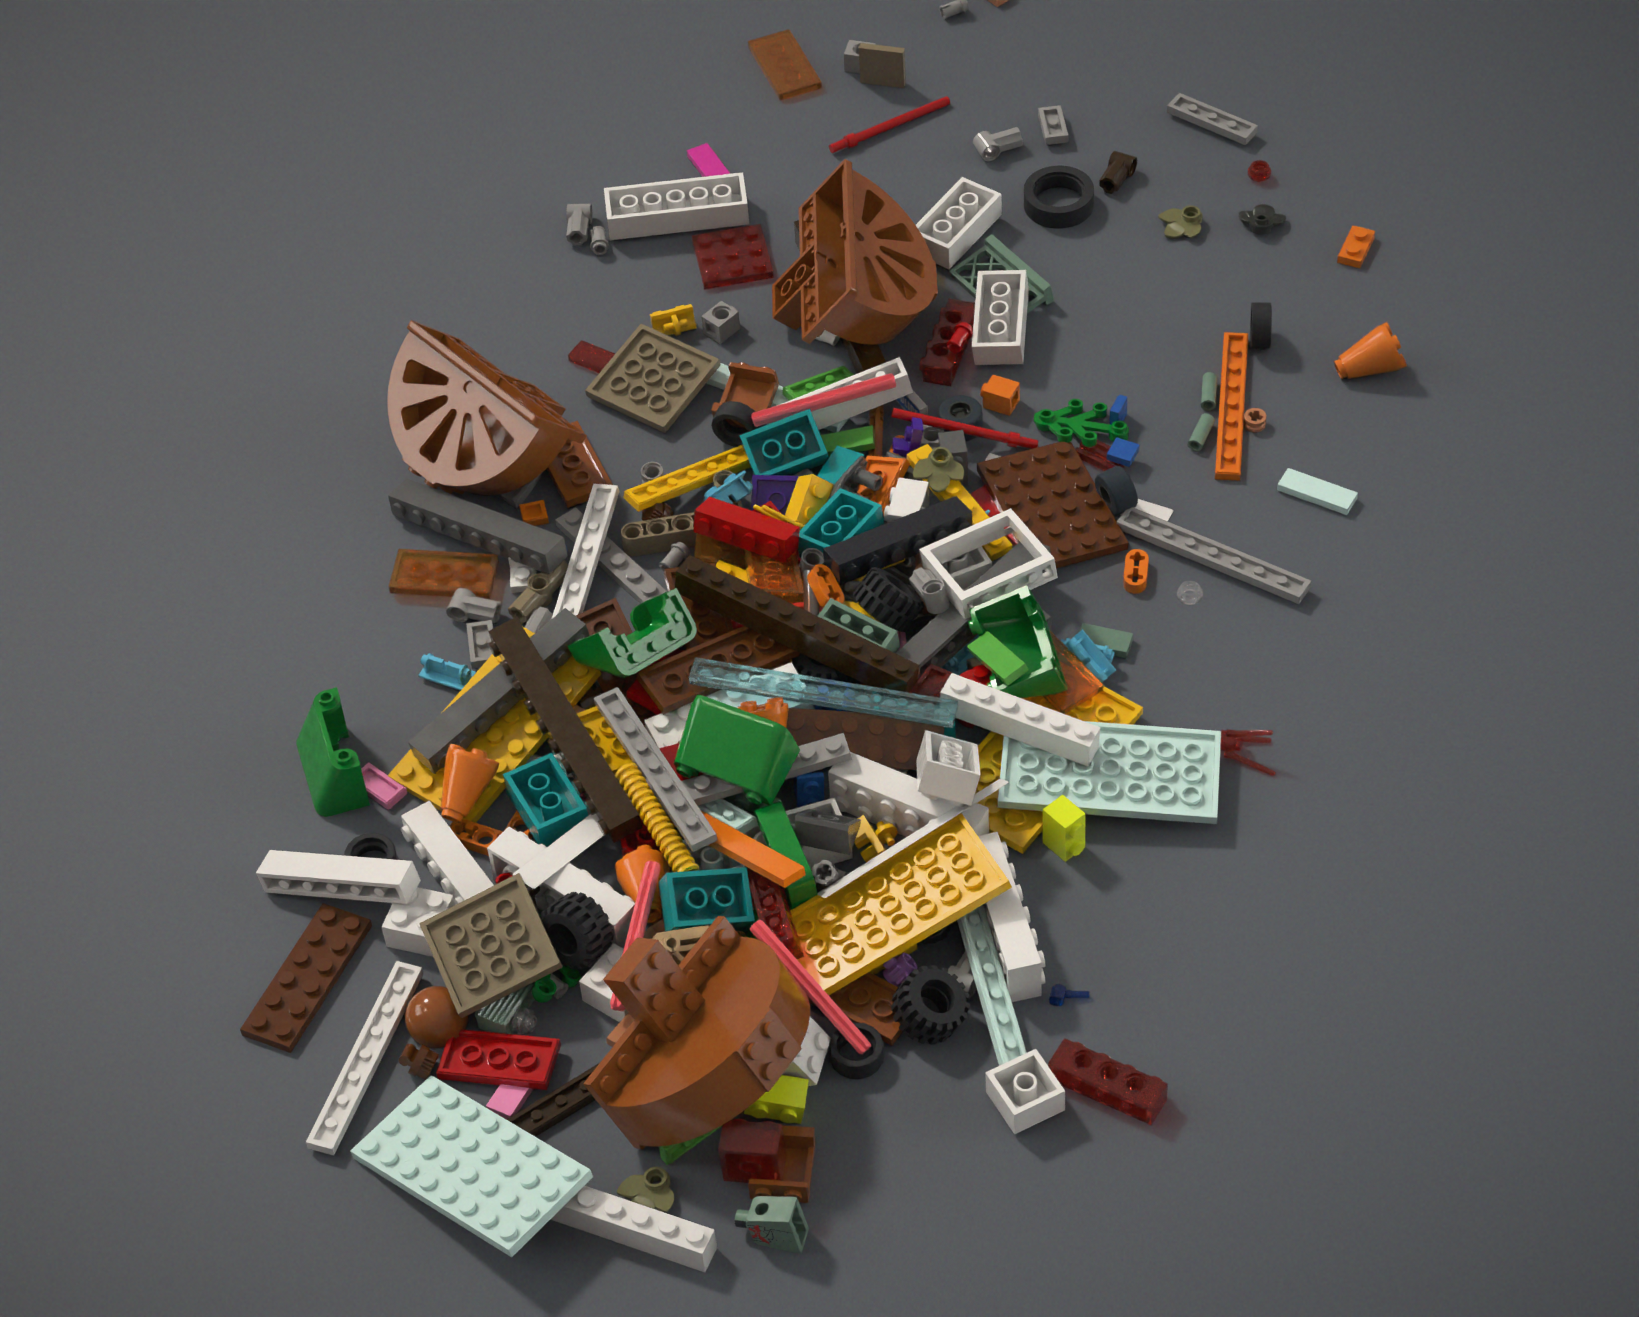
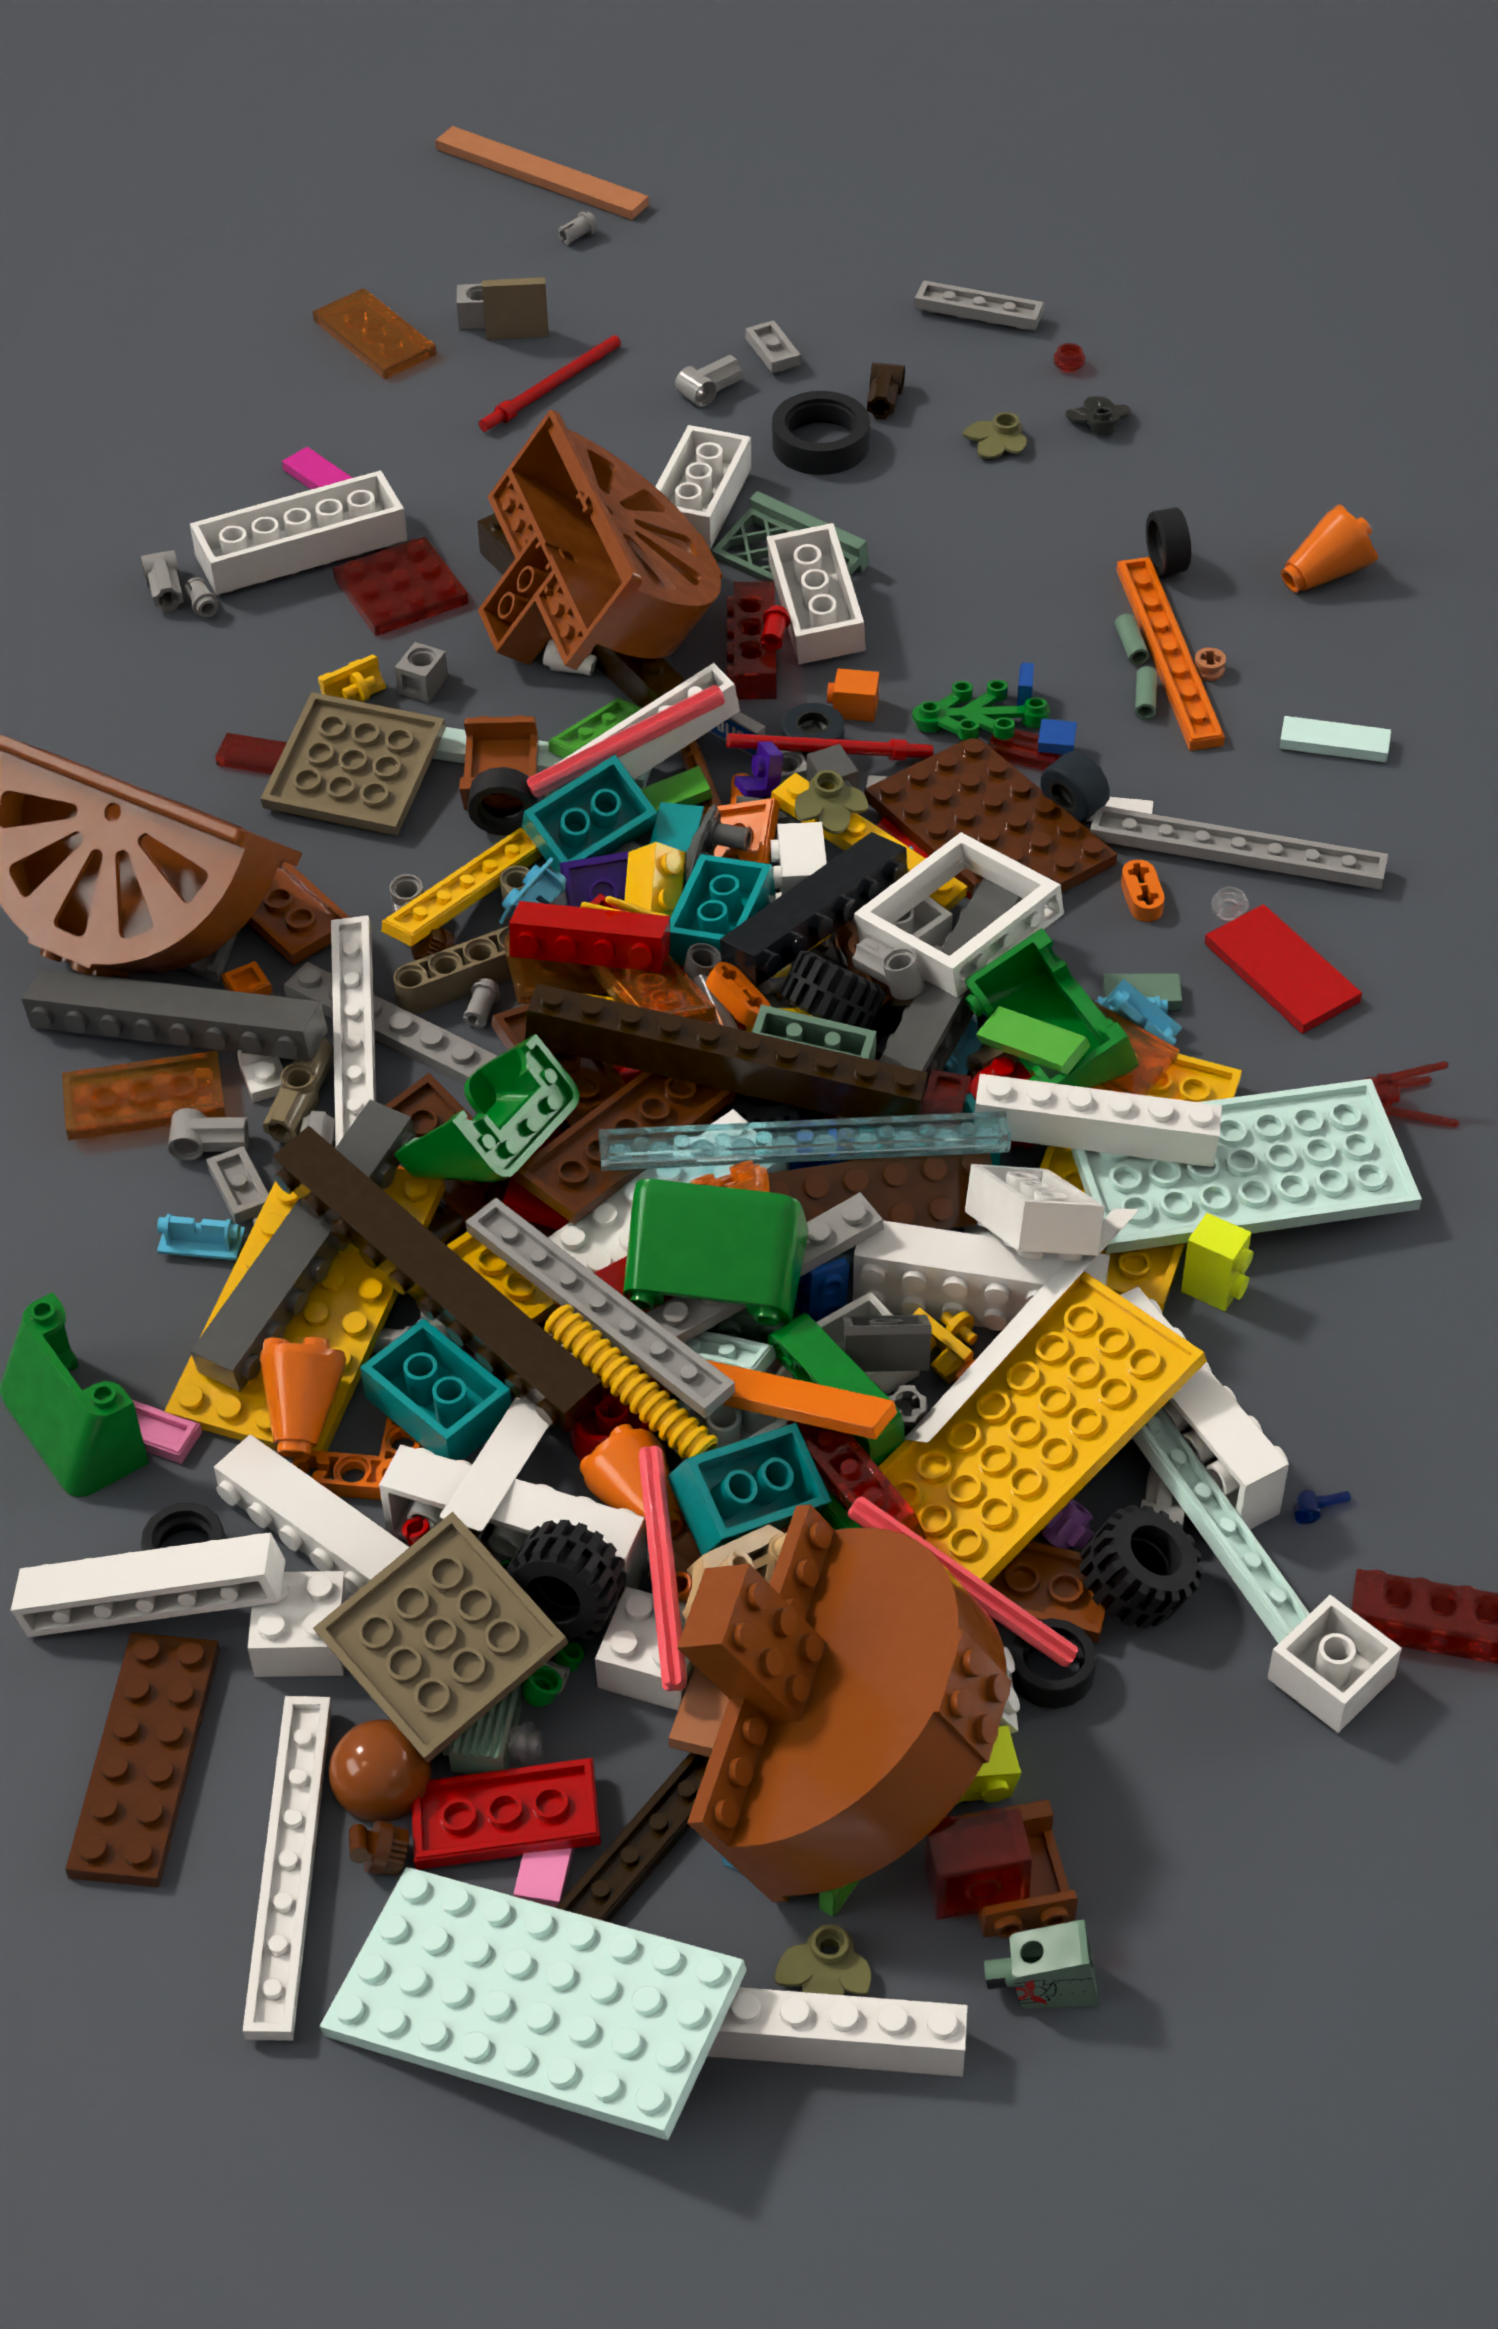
camera: 20 degrees left, 0 degrees up
orange plate [1337,225,1375,268] -> none
none -> red tile [1204,904,1362,1034]

